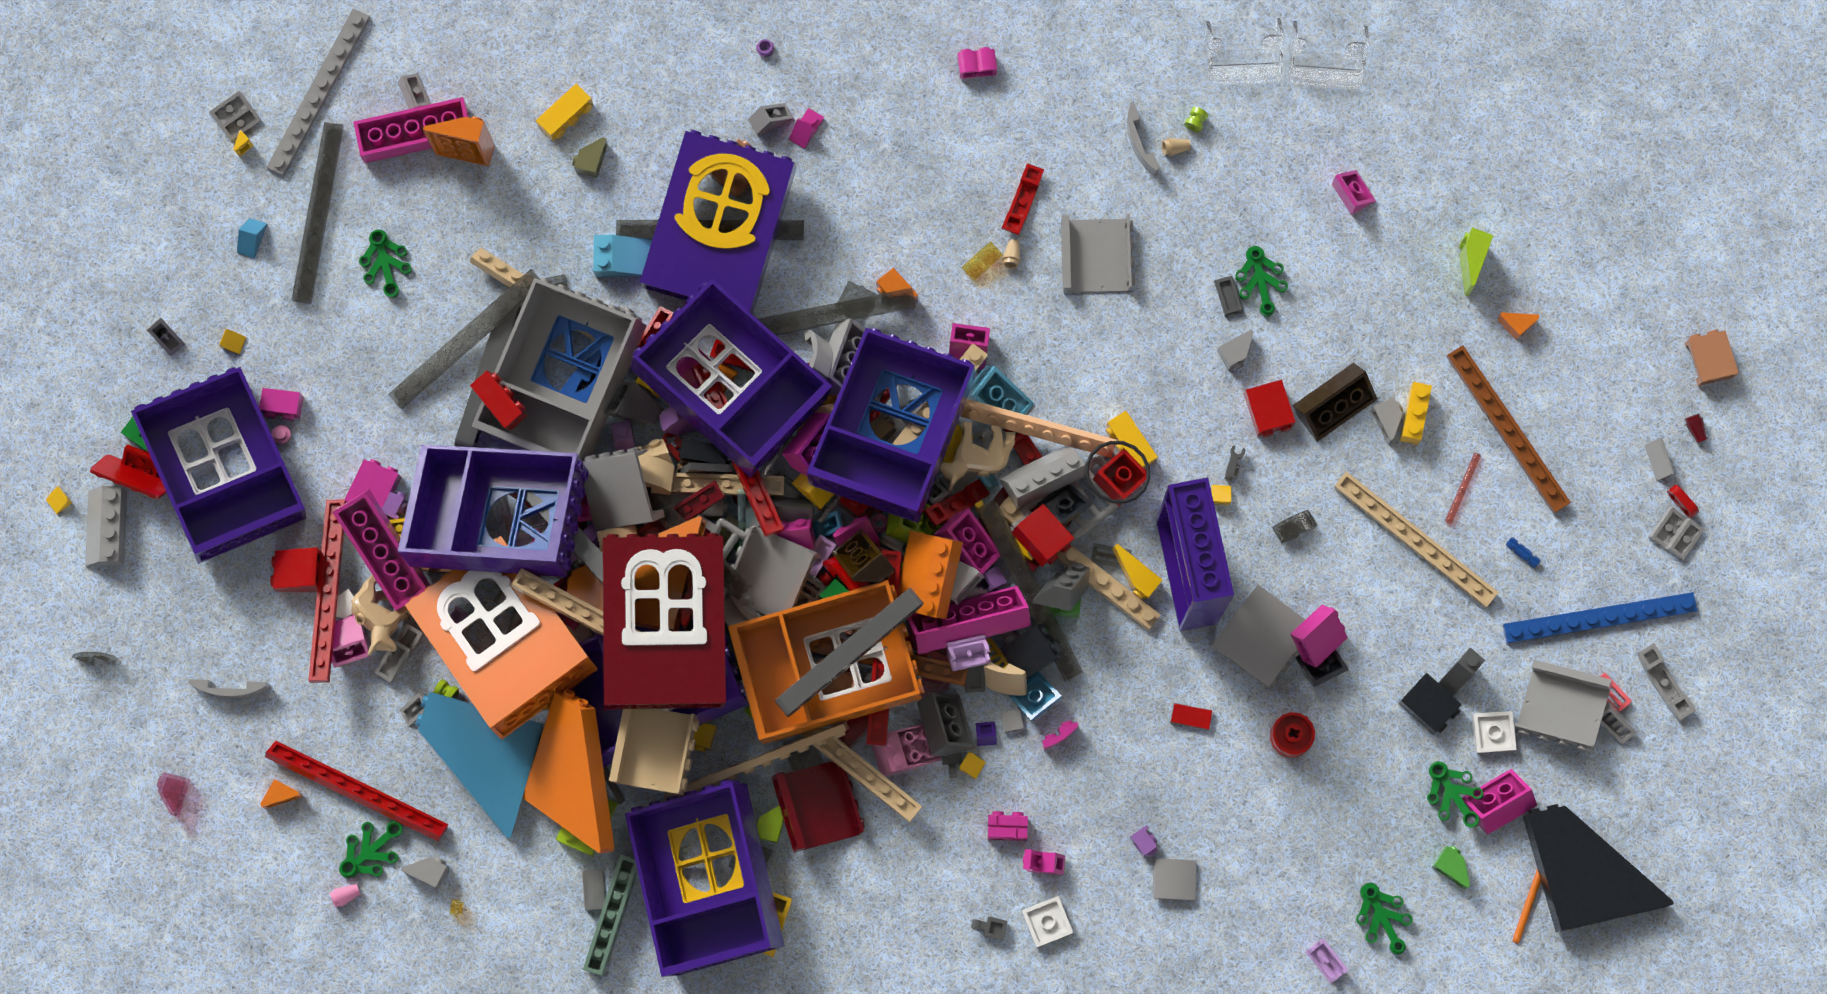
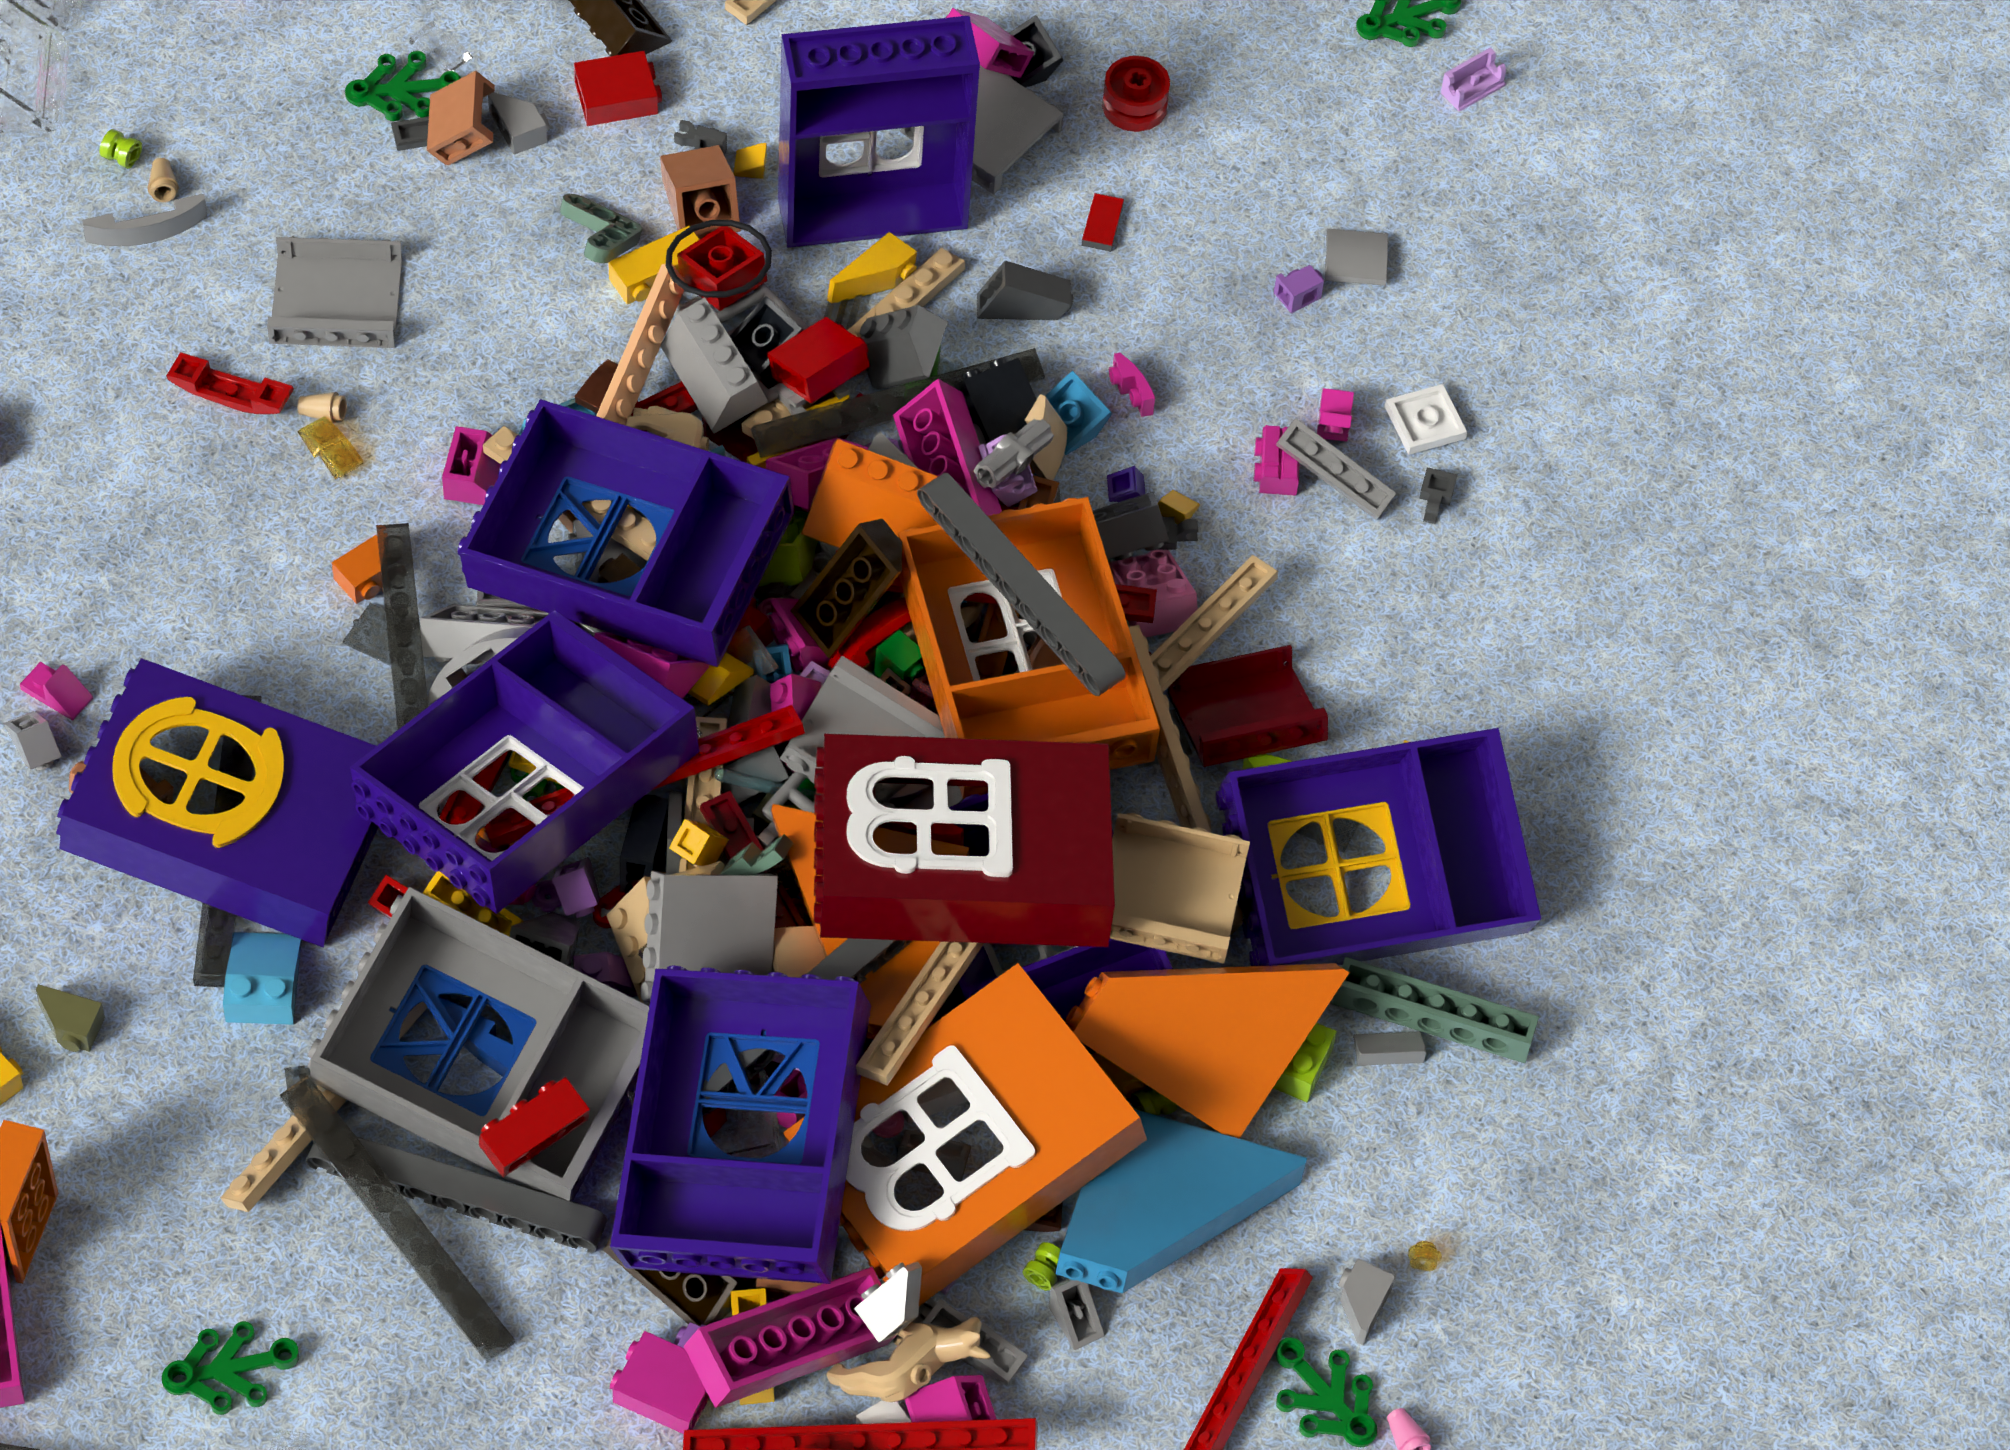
camera: 95 degrees left, 20 degrees down
light grey tile [1001,709,1024,733] -> none
none -> nougat panel [427,71,495,165]
none -> sand green beam [560,194,642,263]
none -> copper slope [575,359,618,413]
none -> nougat slope [660,145,741,239]
none -> yellow brick [669,819,729,866]
none -> sand green slope [720,834,794,875]
none -> slope [854,1262,922,1343]
none -> light grey piece [974,419,1054,489]
none -> dark grey slope [977,261,1074,320]
none -> light grey hinge [1275,418,1396,520]

